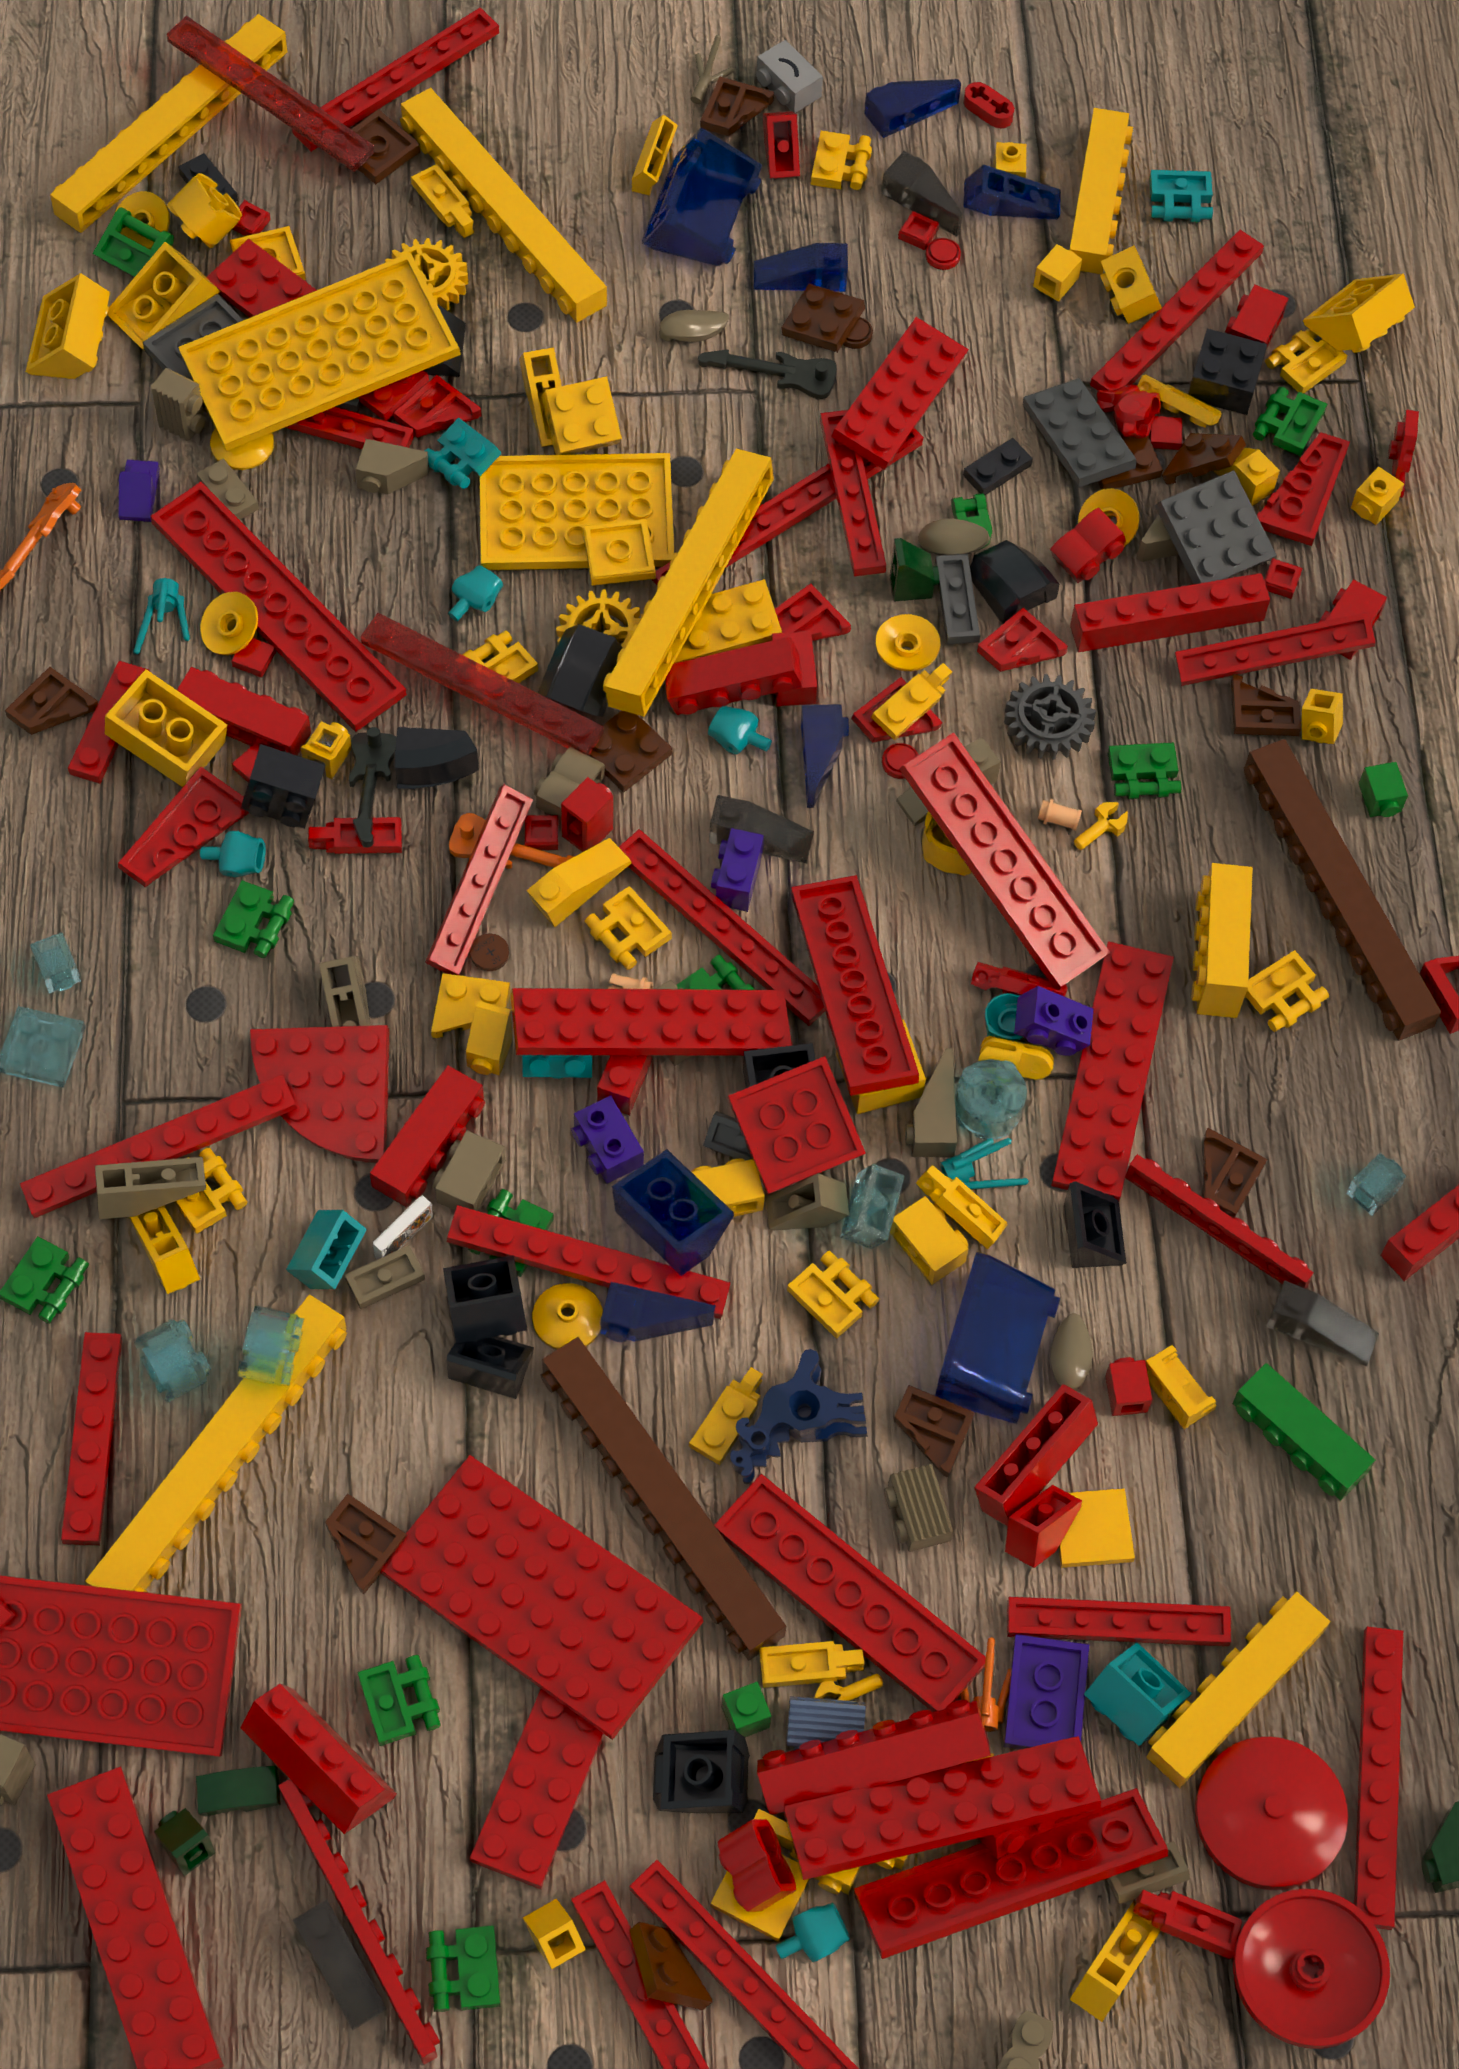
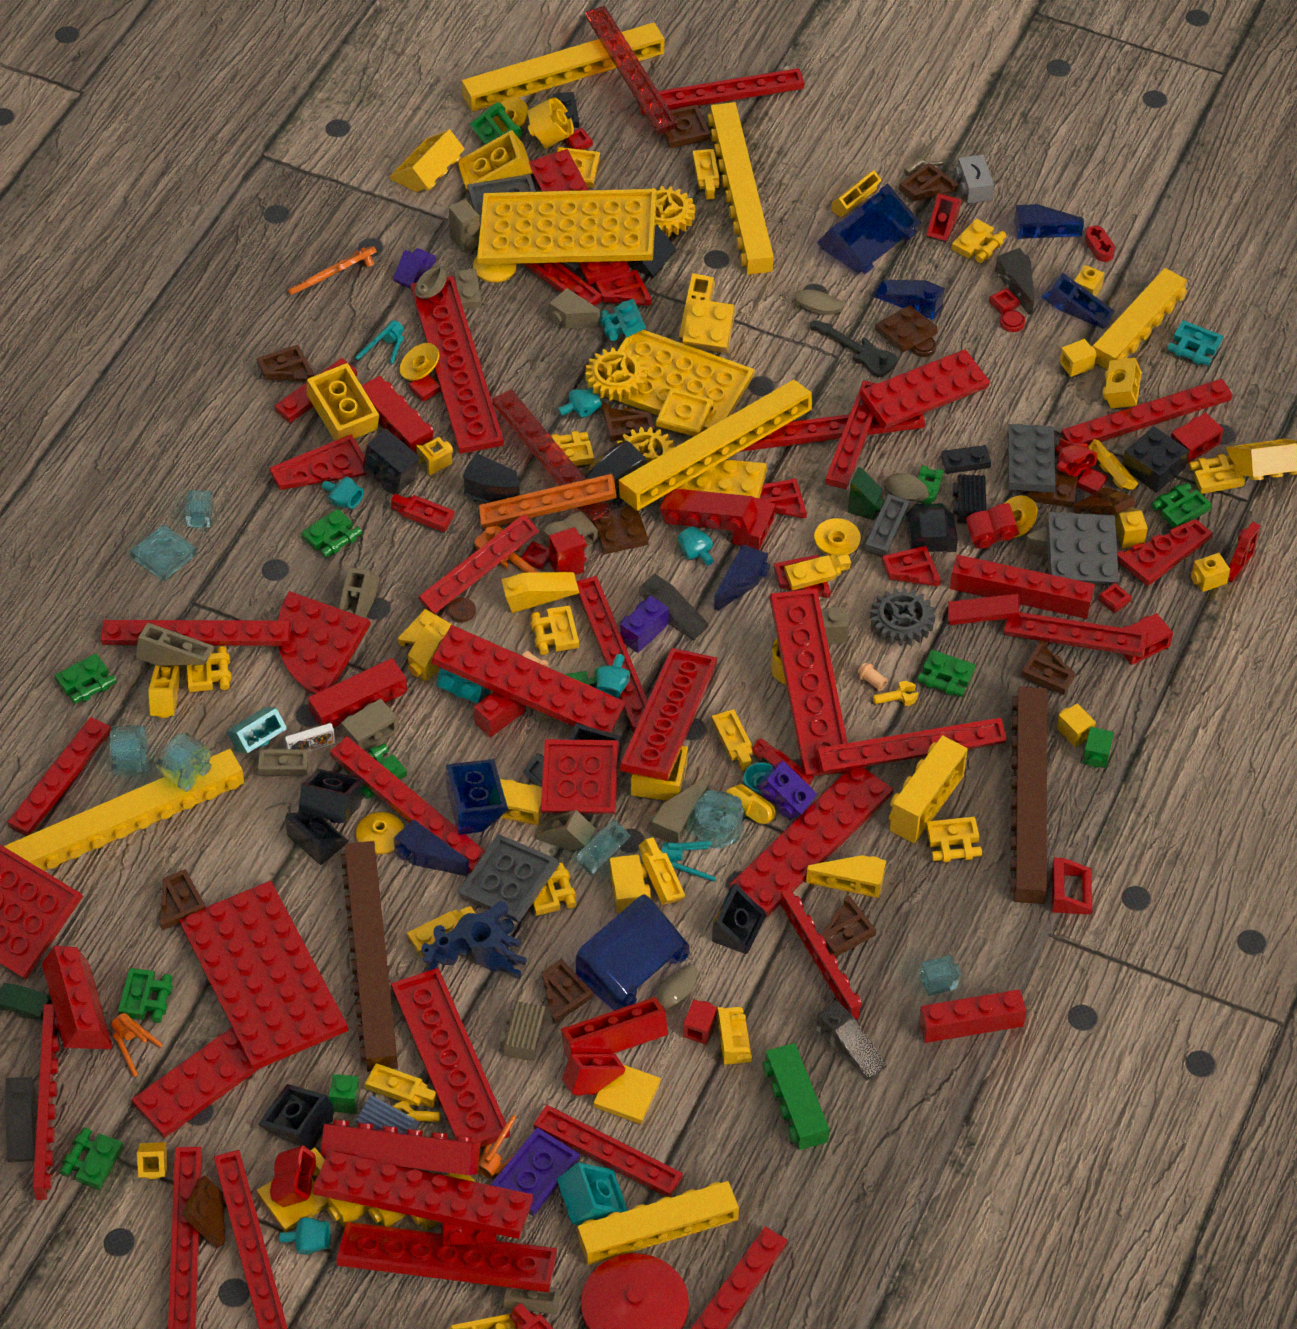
camera: 30 degrees right, 10 degrees down
pearl dark grey piece [349,727,397,848] -> none
dark purple brick [571,1096,644,1184] -> none
yellow brick [1302,689,1343,744] -> none
none -> orange plant [111,1013,162,1077]
none -> dark tan arm [415,266,448,299]
none -> dark grey plate [458,834,559,923]
none -> orange plate [479,474,616,529]
none -> yellow gear [585,347,647,401]
none -> teal piece [596,654,630,698]
none -> reddish brown wing [602,403,655,442]
none -> yellow hinge [711,709,753,771]
none -> yellow slope [806,855,886,898]
none -> red plate [816,718,1007,774]
none -> red tile [948,594,1020,625]
none -> black brick [952,474,987,523]
none -> yellow brick [1056,703,1096,748]

